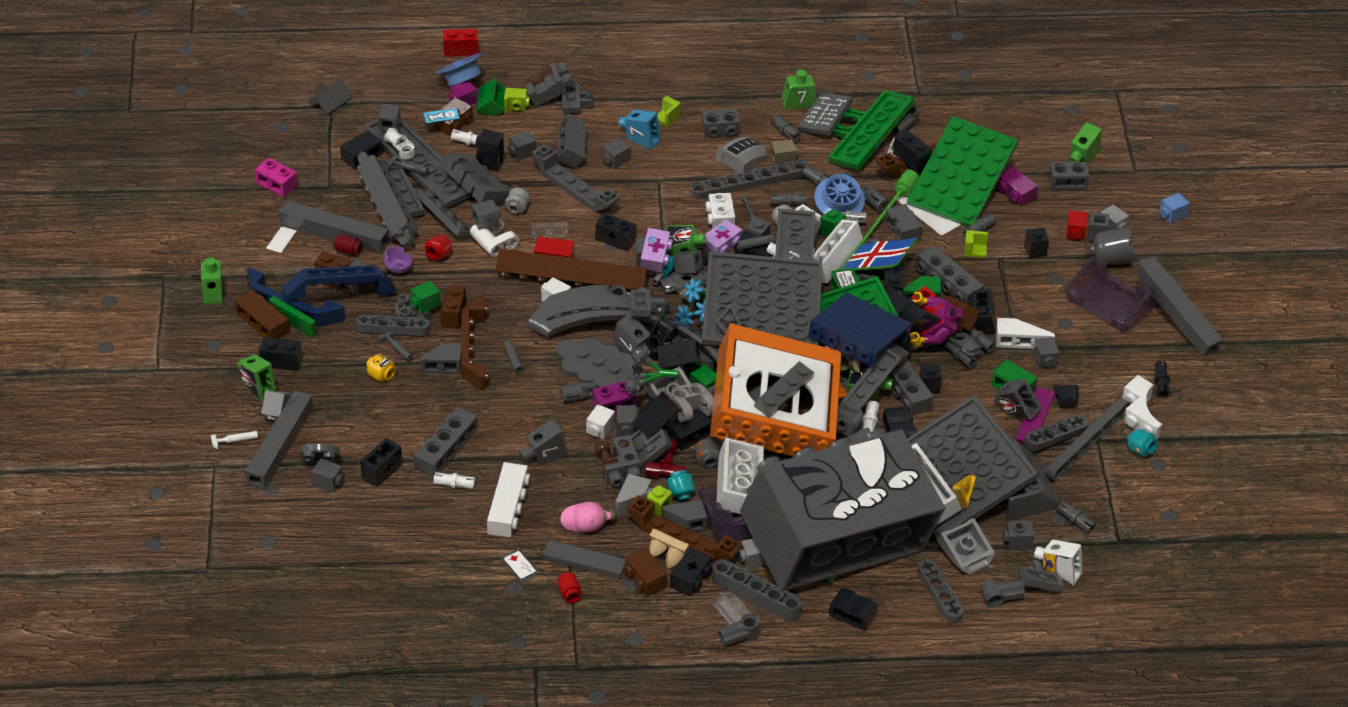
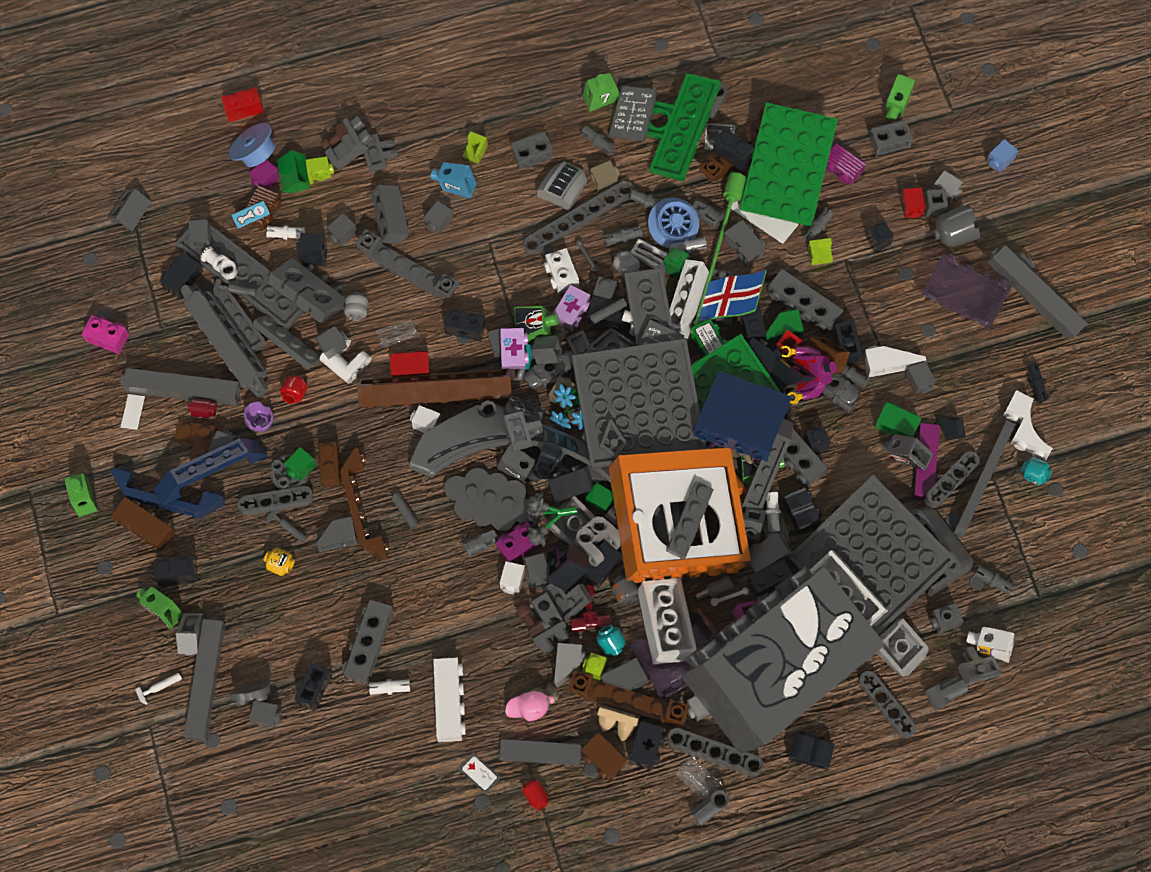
camera: 10 degrees left, 25 degrees up
green tile [269,296,317,338] -> none
dark grey torso [519,419,568,465] -> none
yellow tile [952,475,976,509] -> none

